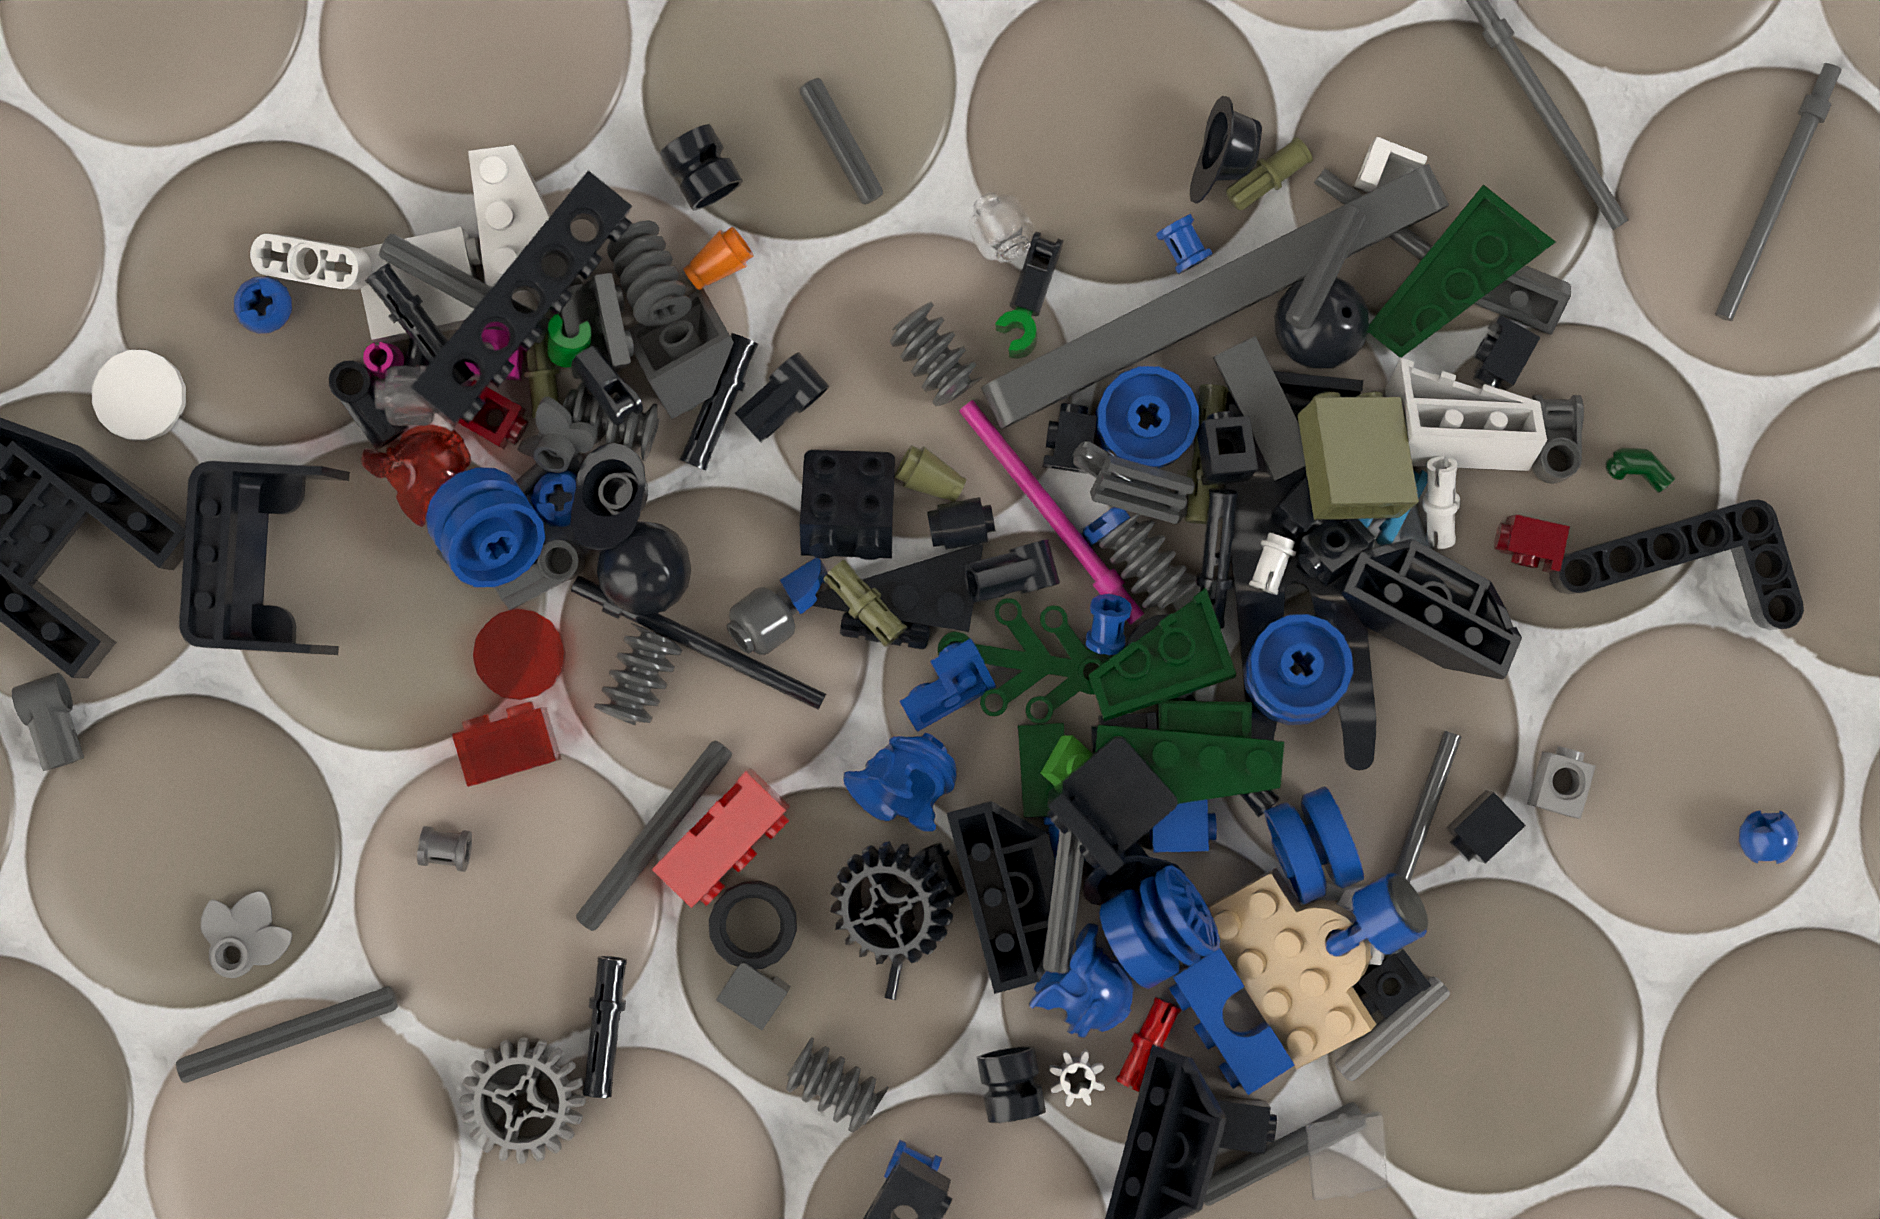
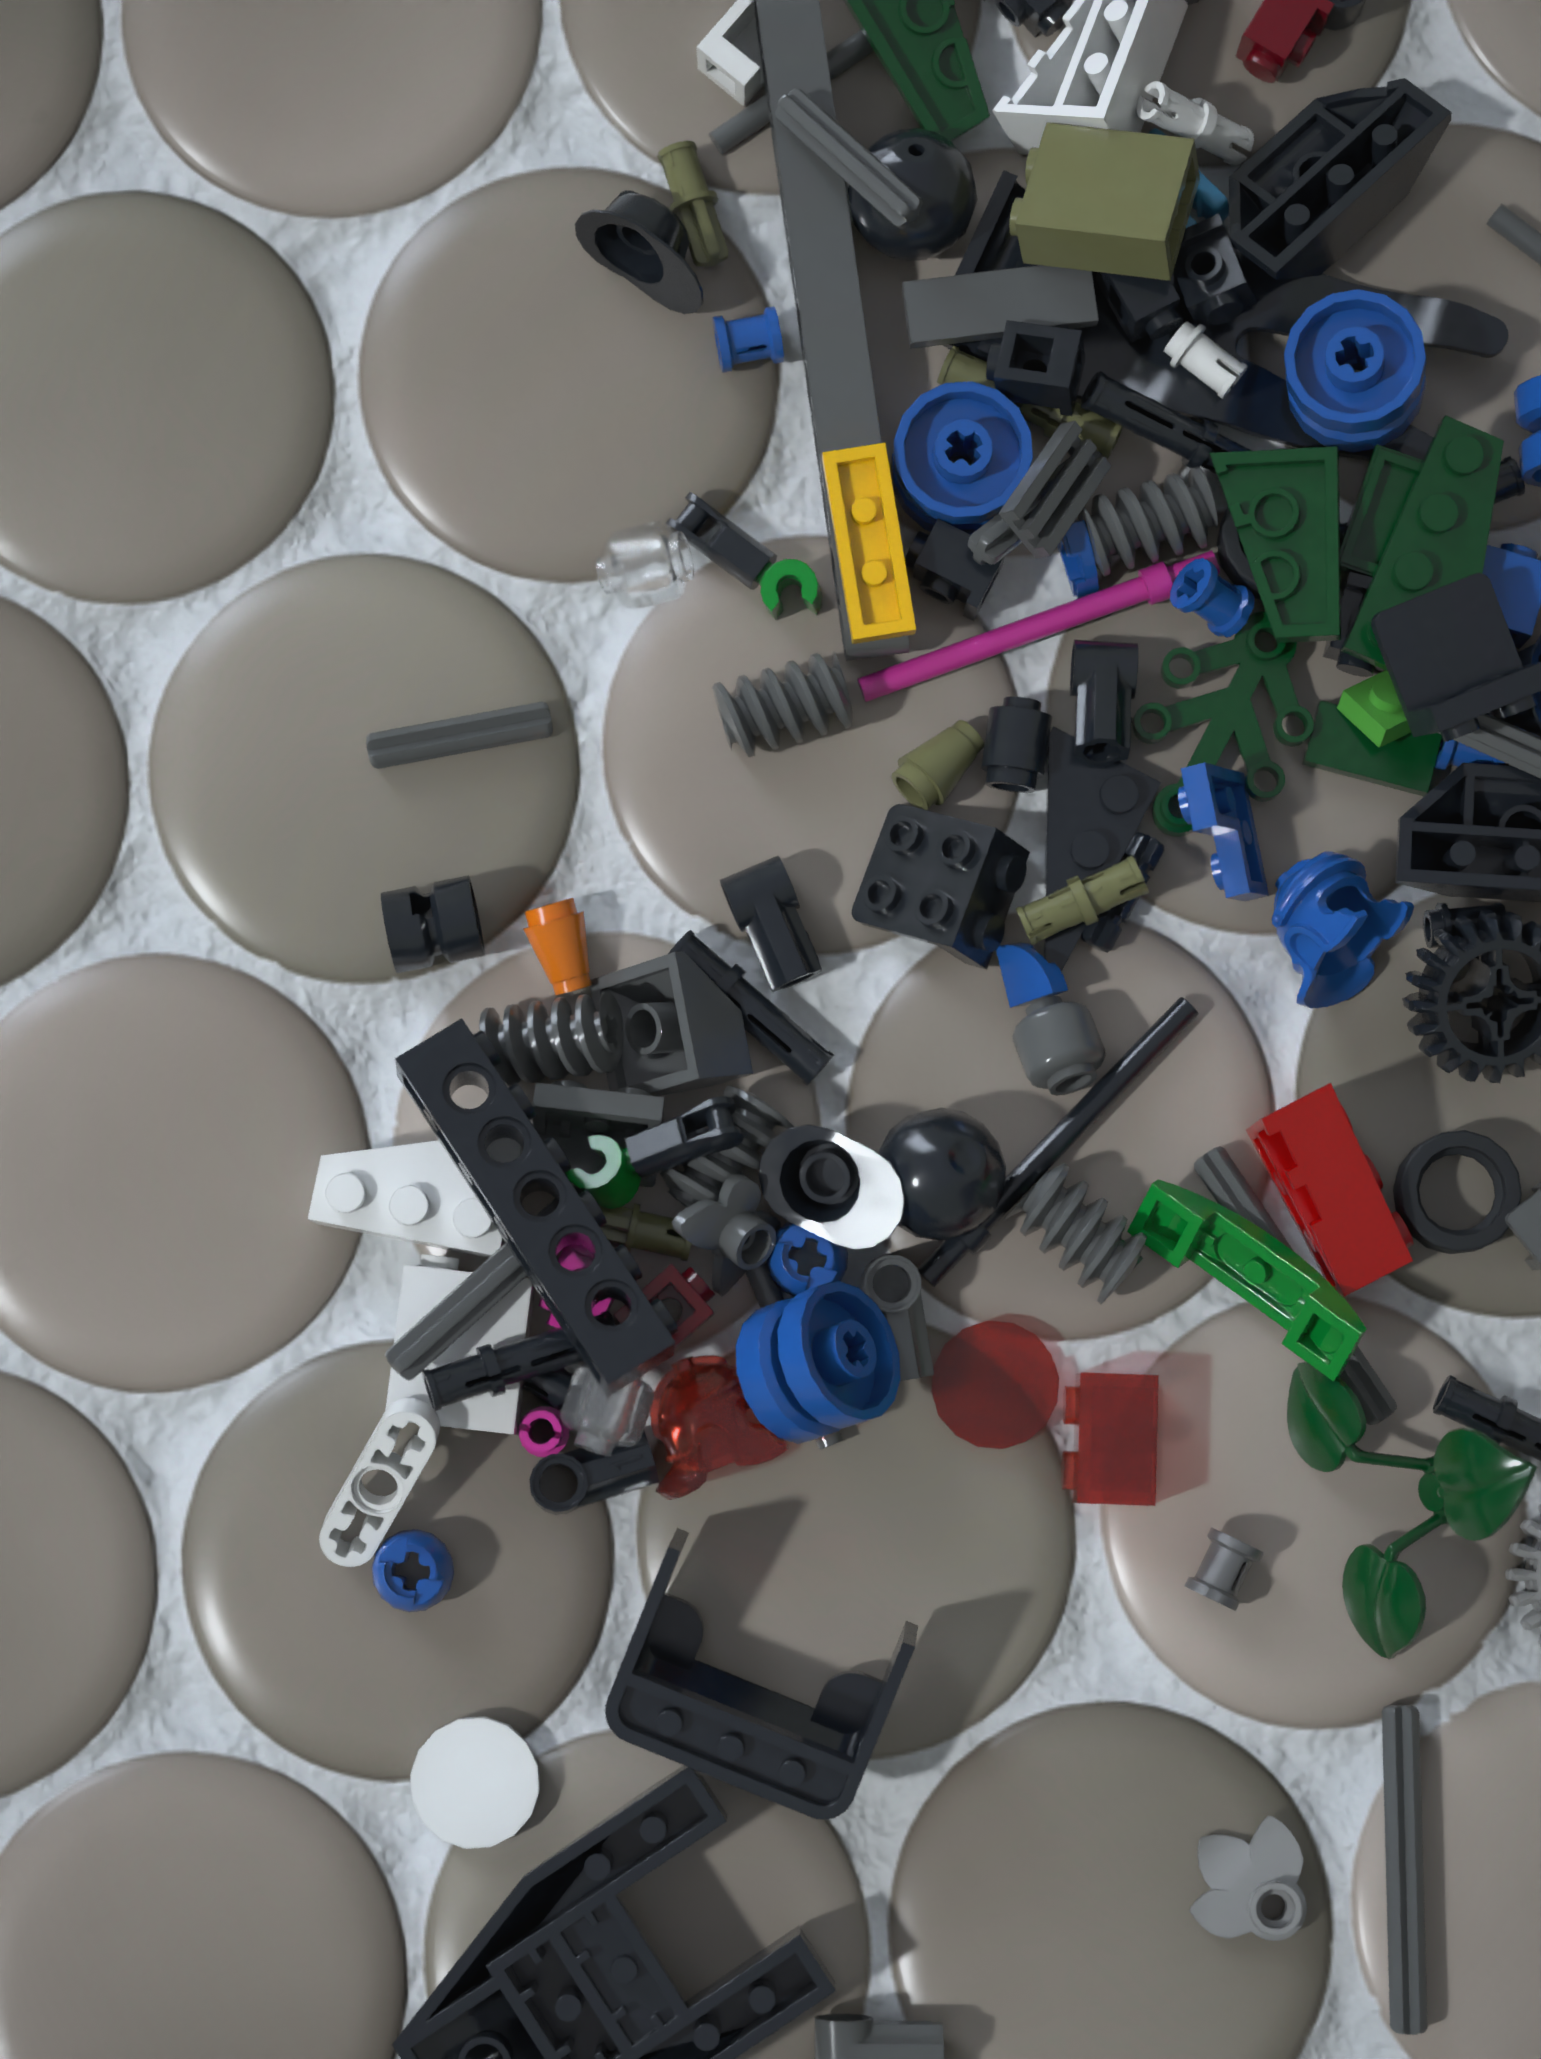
camera: 70 degrees left, 5 degrees down
none -> yellow plate [822,443,916,644]
none -> green slope [1127,1179,1367,1382]
none -> dark green plant [1287,1362,1537,1660]

